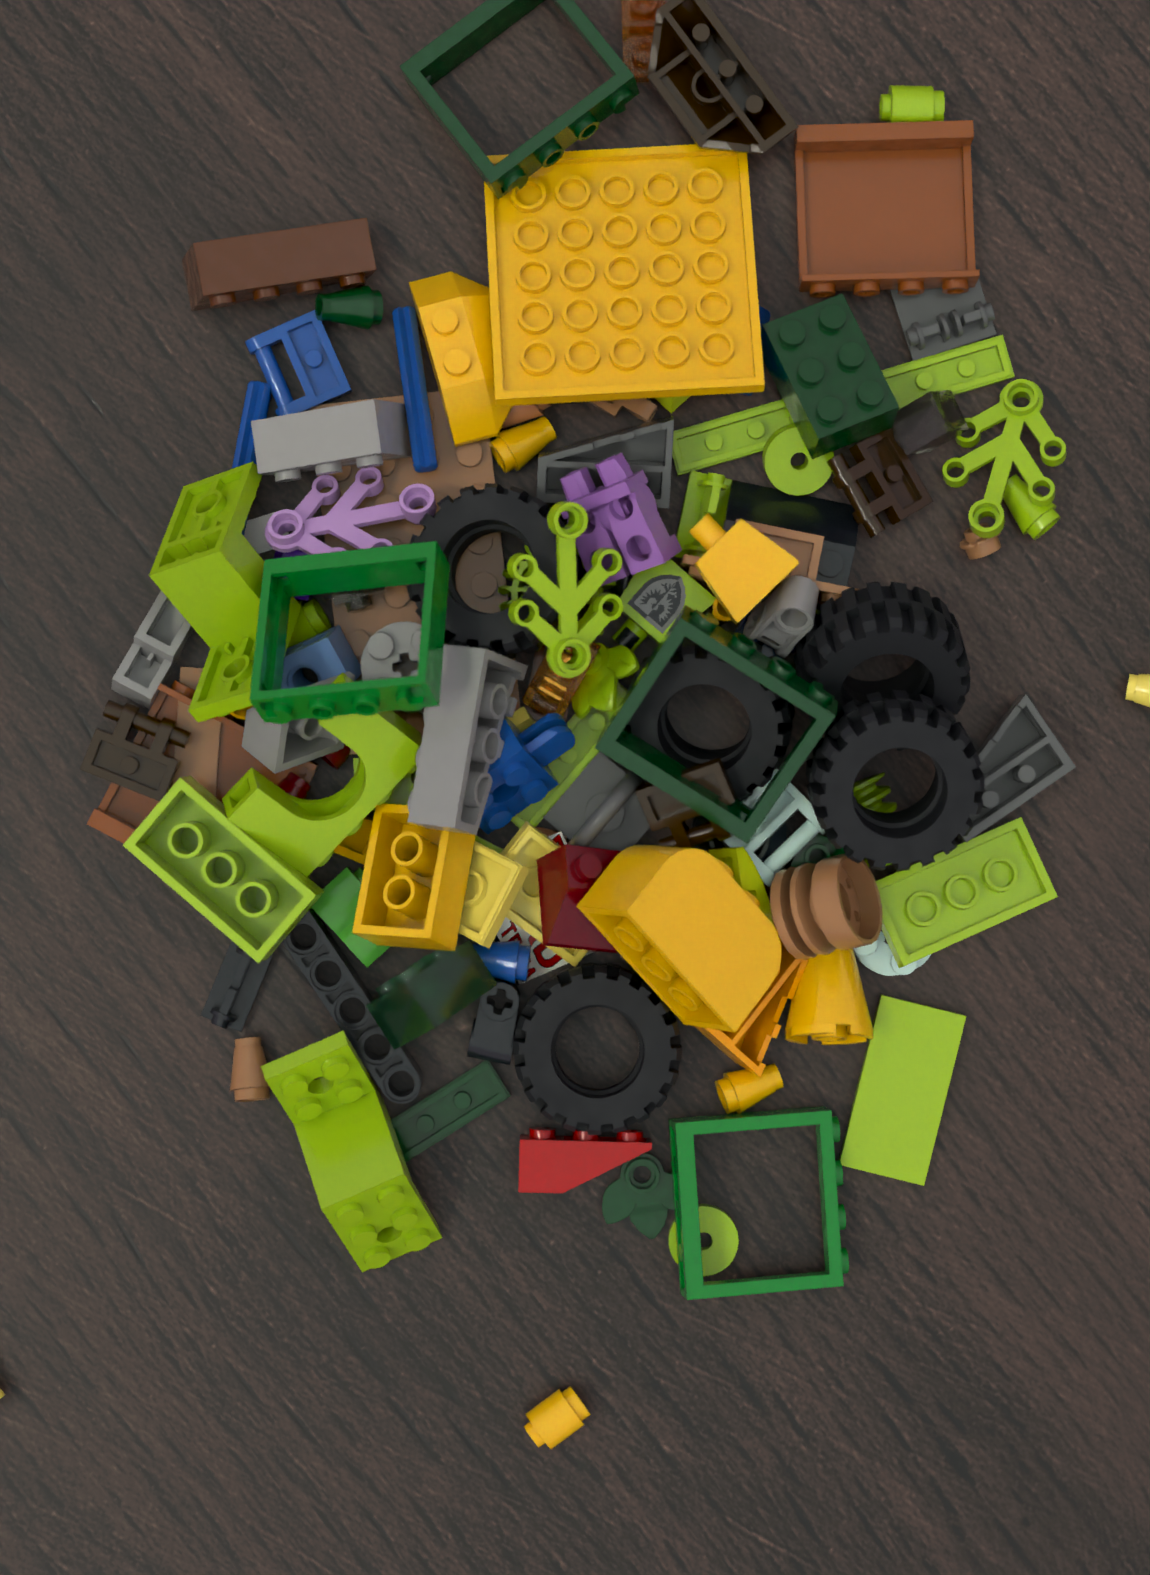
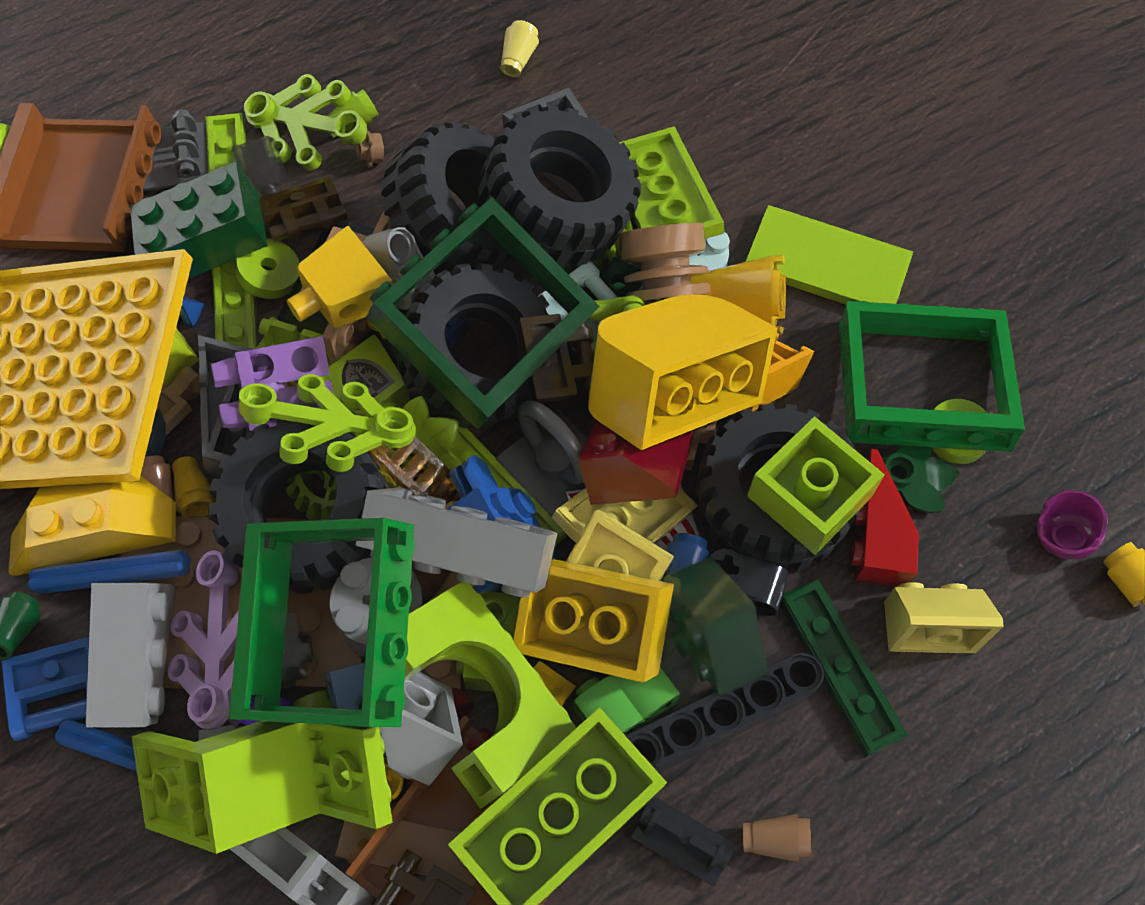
camera: 80 degrees left, 25 degrees down
lime bracket [261,1031,442,1272] -> none
yellow cone [715,1063,783,1114] -> none
none -> lime arm [590,295,645,321]
none -> lime brick [747,416,885,555]
none -> light yellow slope [884,582,1004,654]
none -> magenta hair [1037,490,1108,559]

